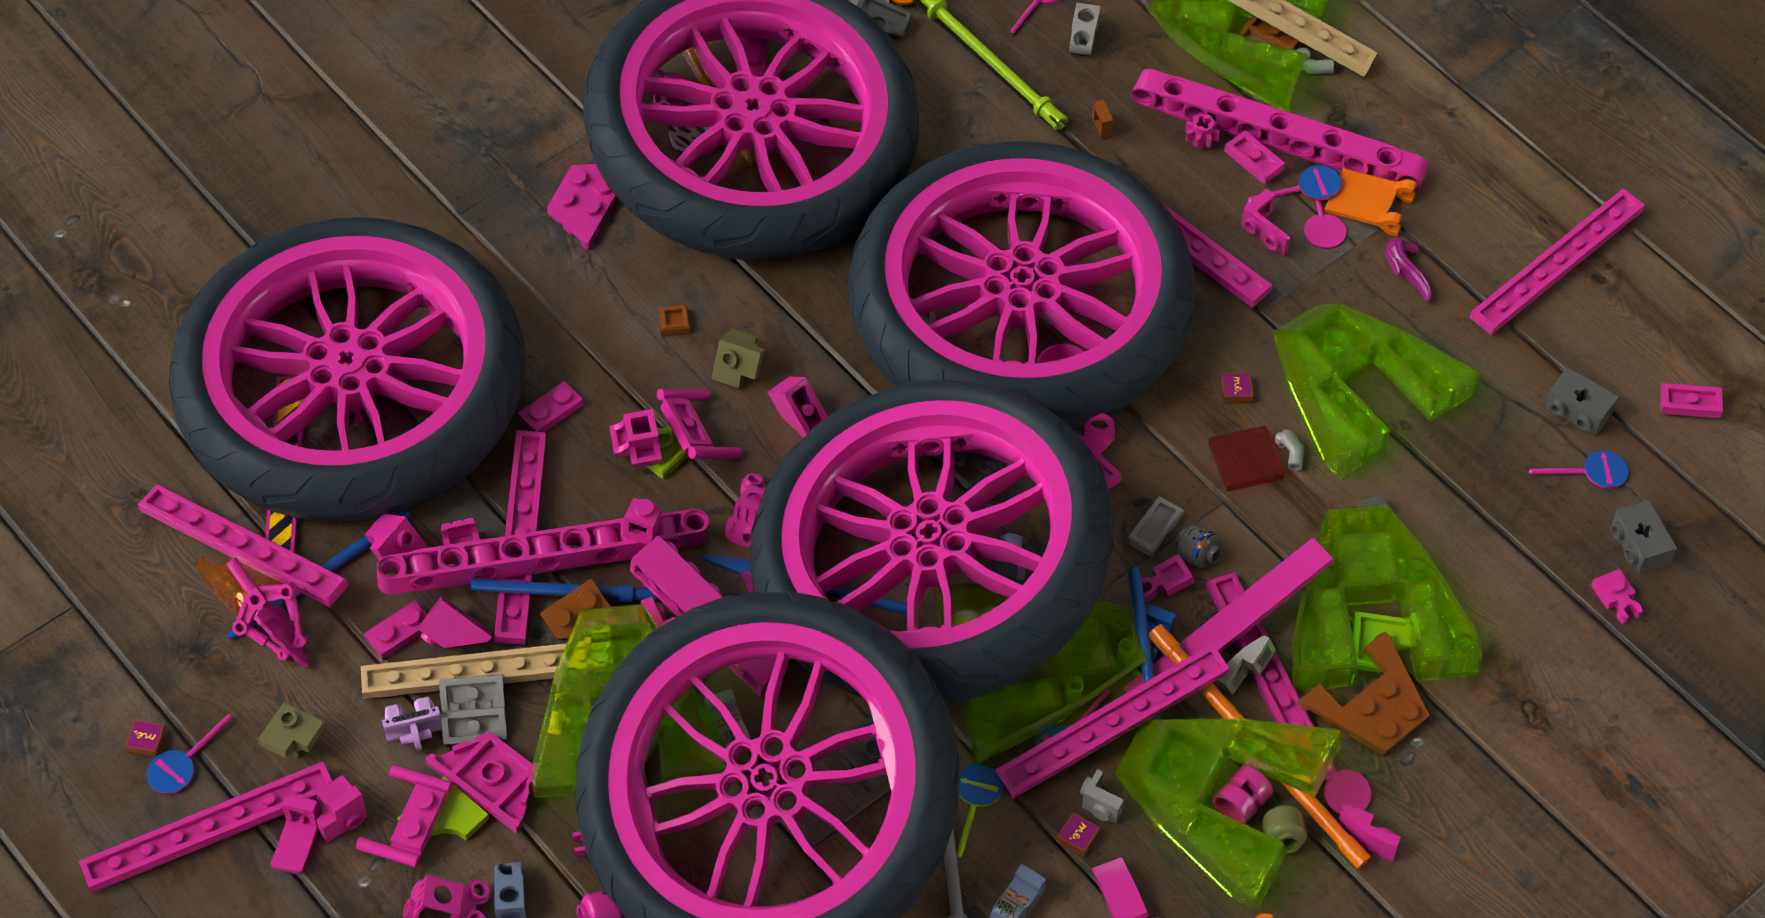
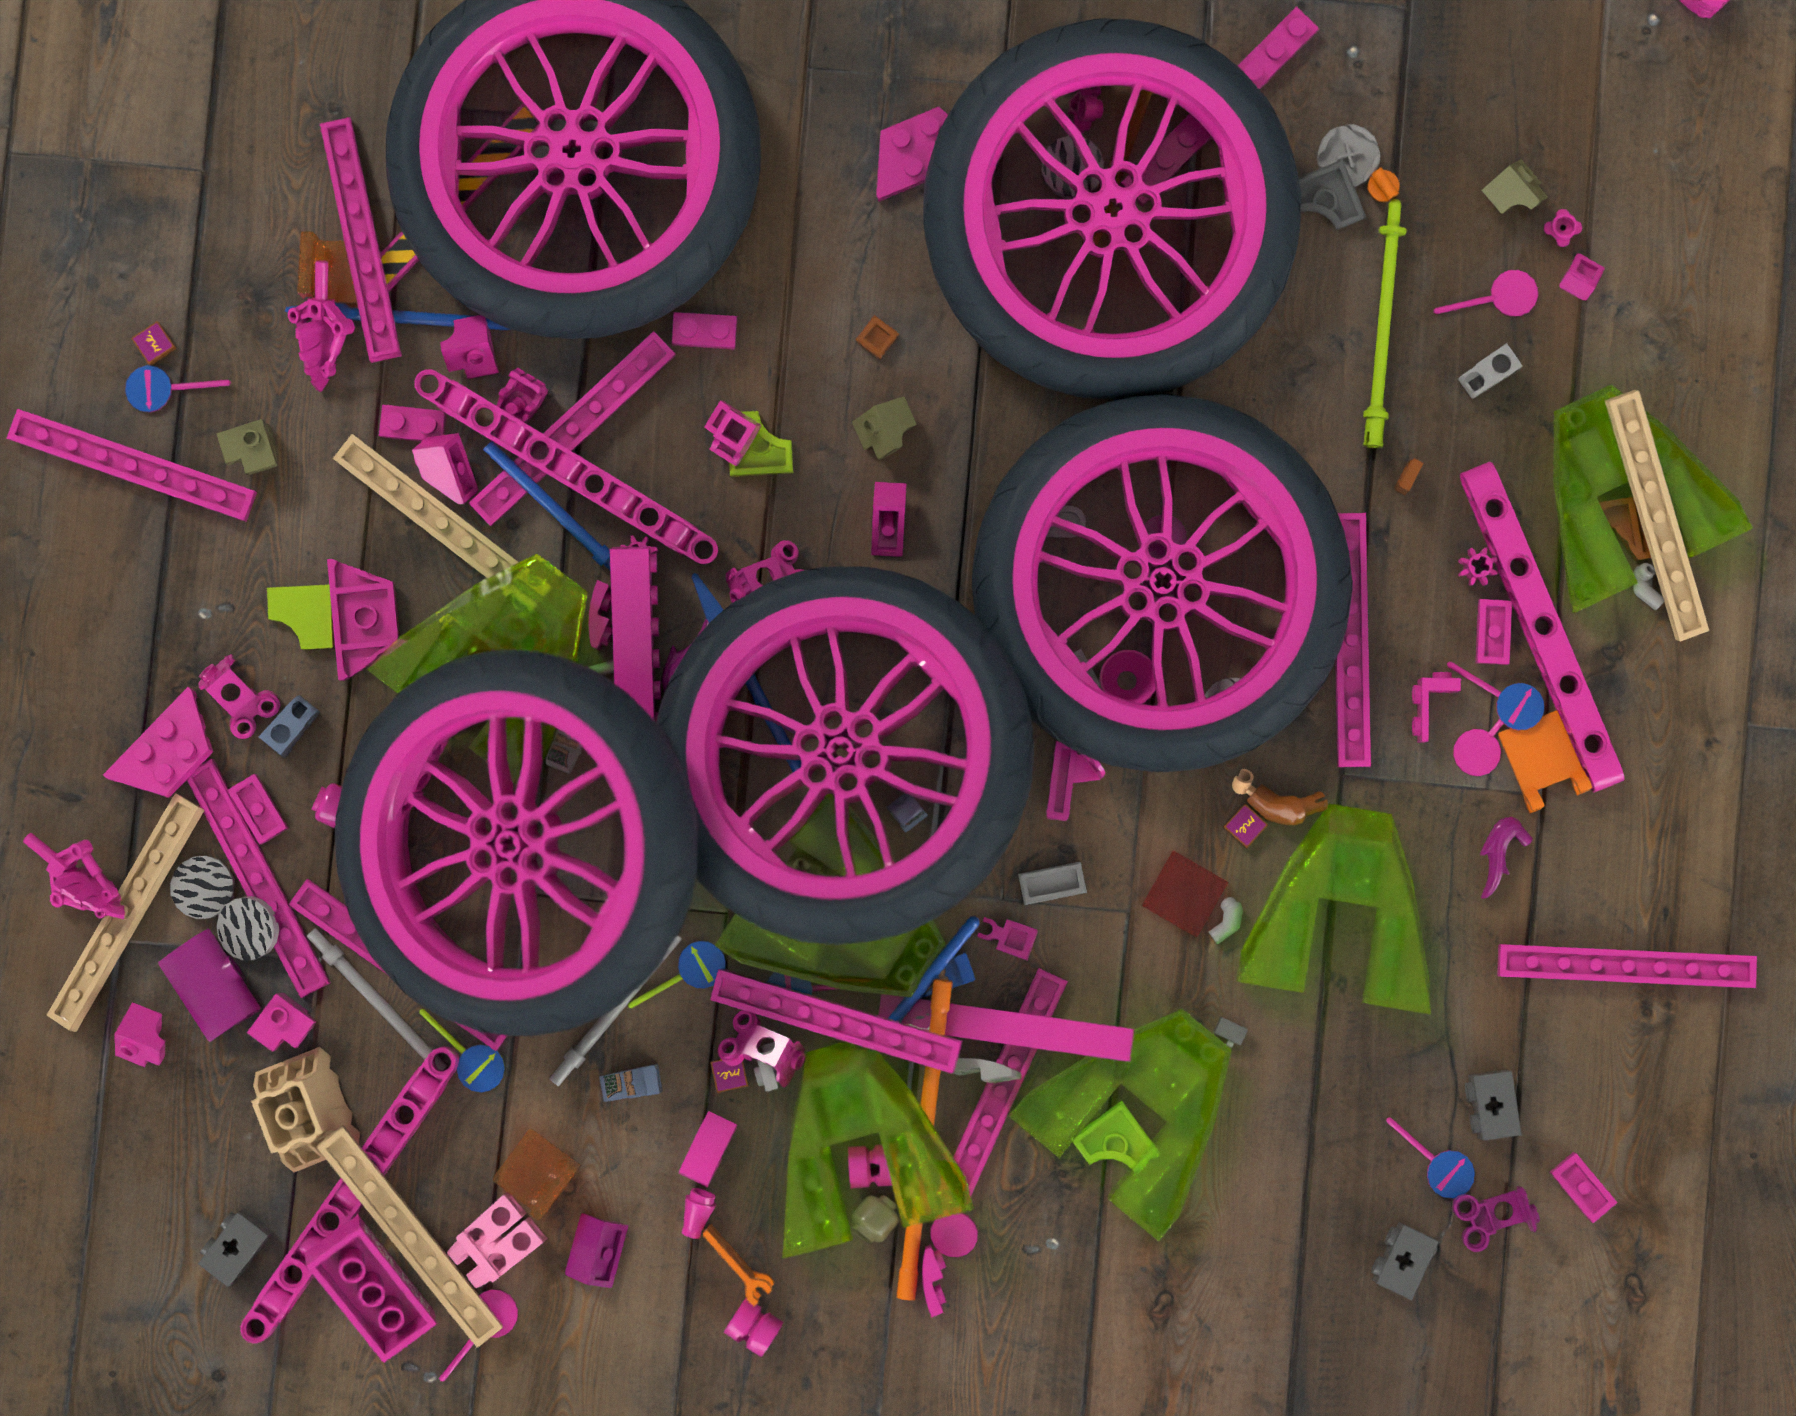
camera: 50 degrees right, 30 degrees up
dark pink bracket [271,794,321,875] -> none
dark pink brick [315,775,368,843] -> none
dark pink plate [356,764,453,868] -> none
lavender hips [382,697,442,751] -> none
light grey slope [439,673,507,745] -> none
dark orange wing [540,579,625,639] -> none
dark pink brick [622,497,663,545] -> none
dark pink plate [657,388,743,459] -> none
dark grey head [1176,524,1222,569] -> none
dark orange wing [1297,631,1430,756] -> none
dark pink plate [1591,569,1642,624] -> none
none -> dark pink piece [718,1010,805,1087]
none -> dark orange arm [1232,769,1328,825]
none -> magenta piece [1452,1186,1540,1252]

